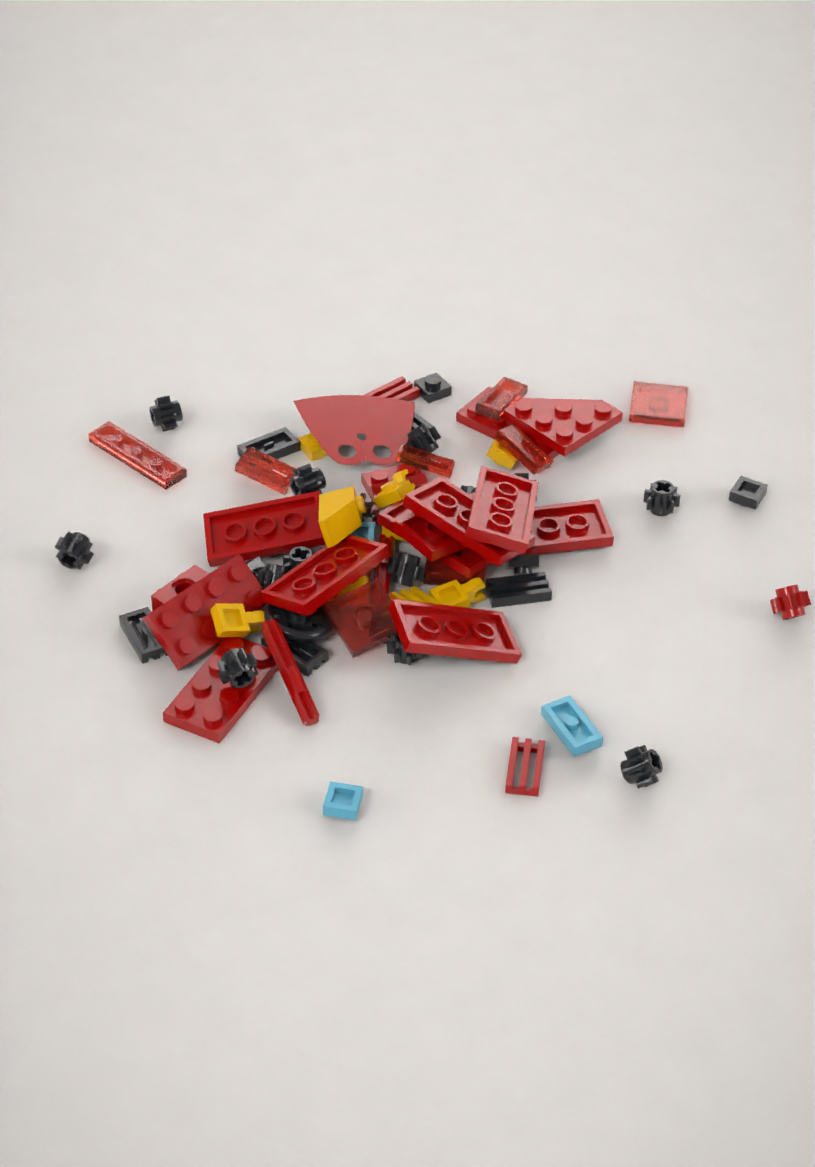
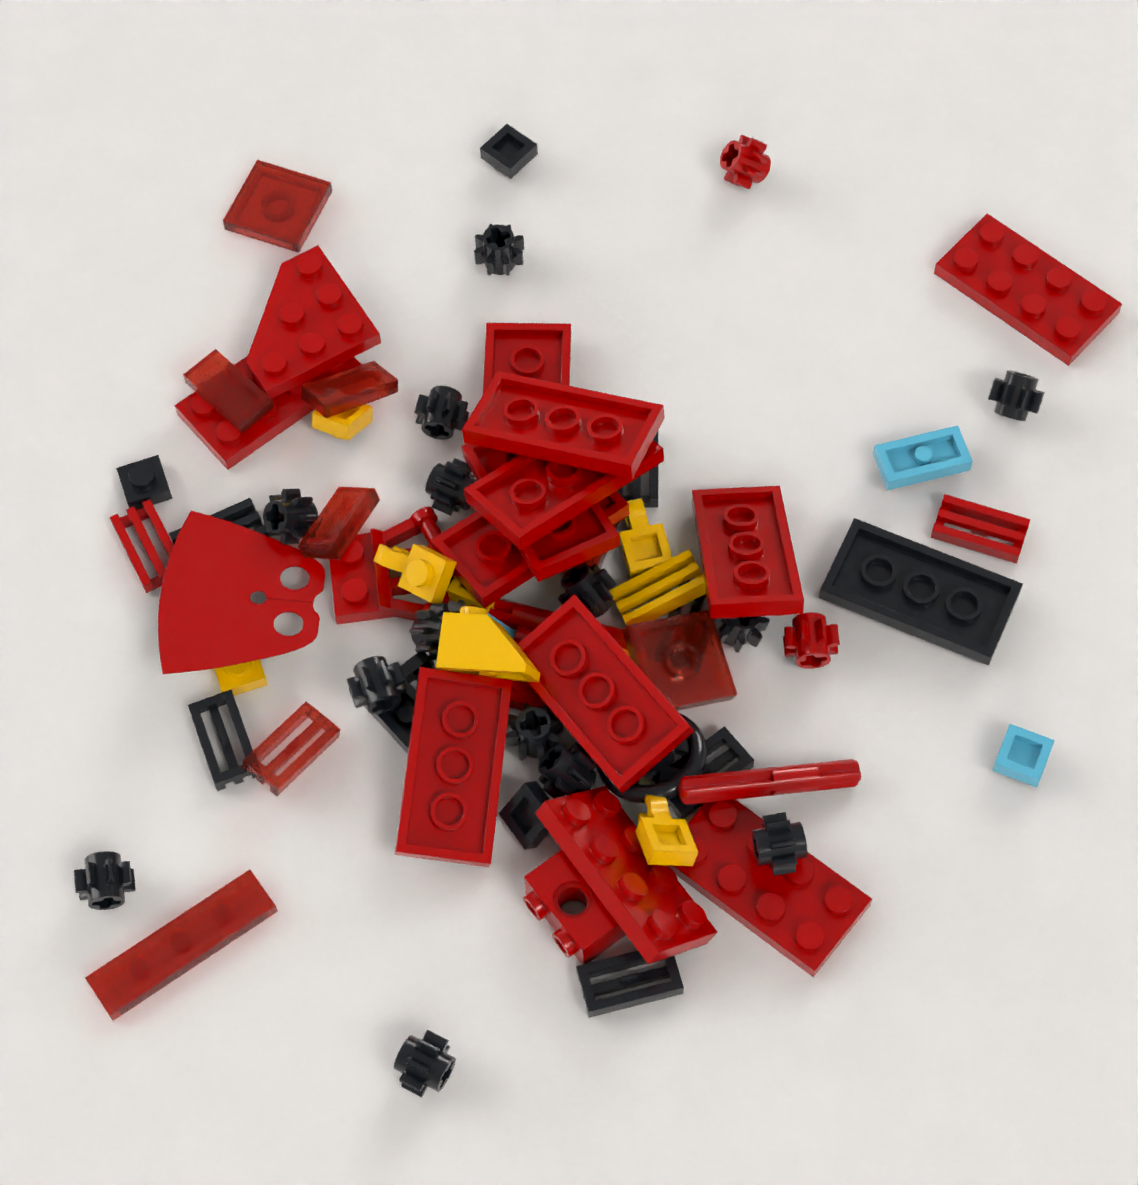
camera: 75 degrees left, 20 degrees up
none -> red gear [783,612,840,669]
none -> black plate [819,518,1023,666]
none -> red plate [934,213,1122,366]

